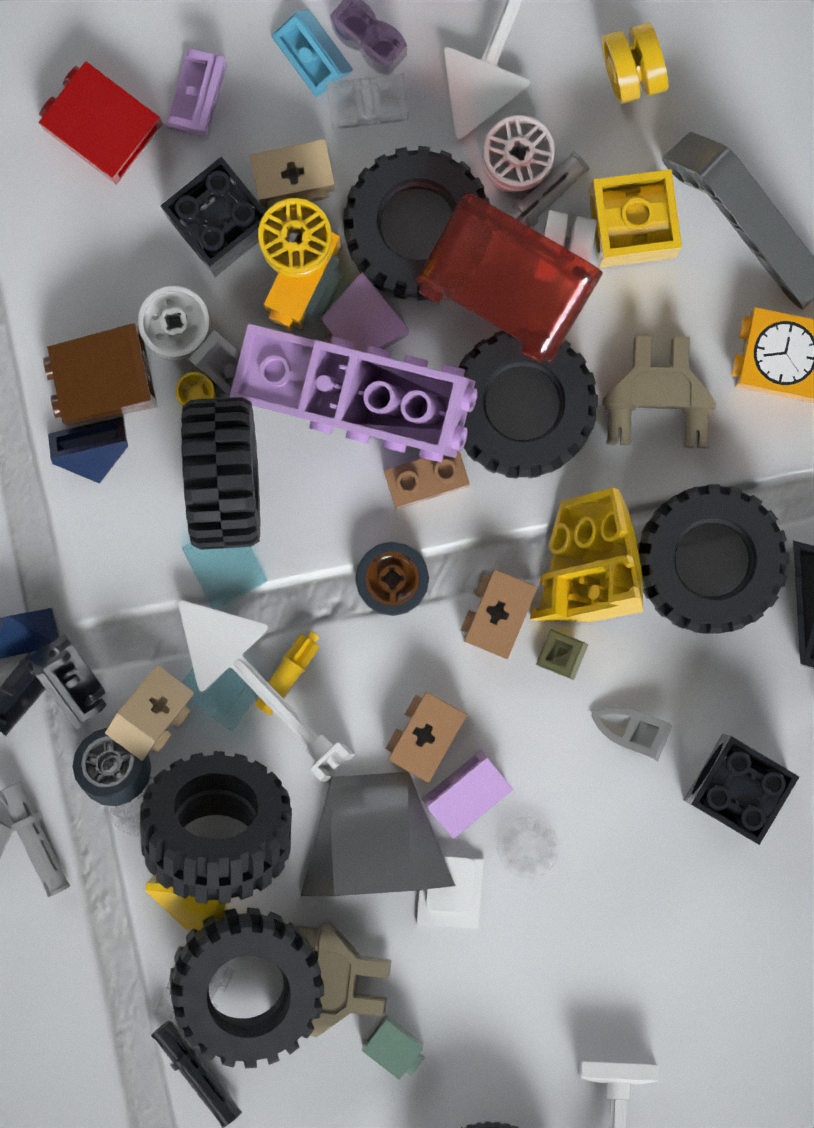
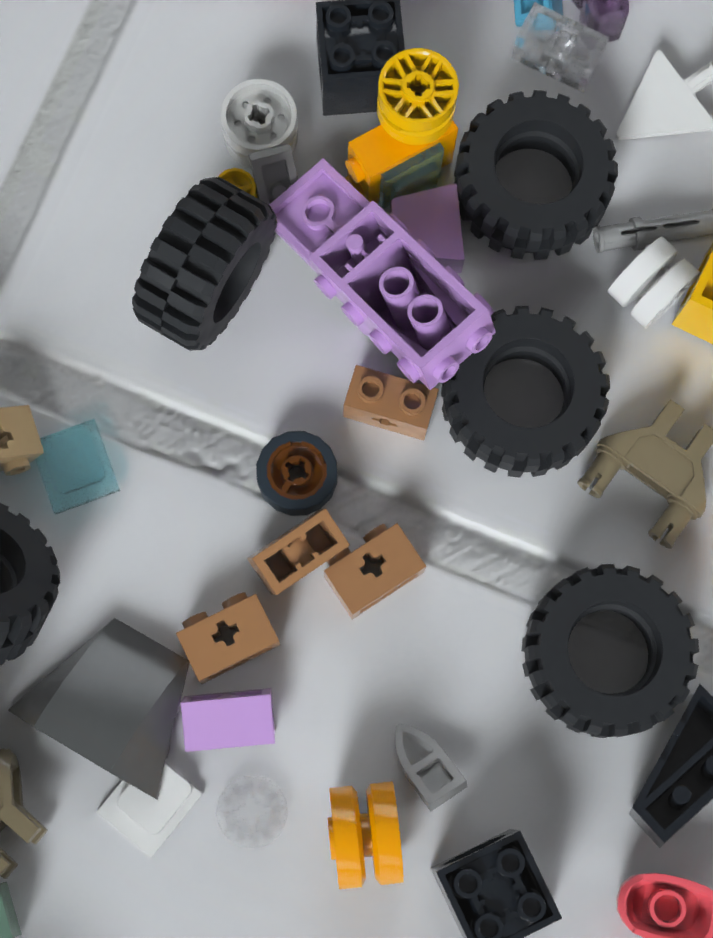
camera: 30 degrees right, 10 degrees down
reddish brown slope [43,323,158,426] -> none
dark blue slope [48,416,128,484] -> none
white piece [178,600,355,782] -> none
clear light blue piece [181,543,268,609] -> none
tan brick [249,139,336,209] -> none
yellow piece [254,630,320,716] -> none
clear red windscreen [415,192,603,364] -> none
white wheel [482,115,555,194] -> none
yellow wedge [530,488,643,622] -> none
olive tile [536,629,589,680] -> none
none -> medium nougat brick [247,508,350,595]
none -> light orange wheel [327,781,404,889]

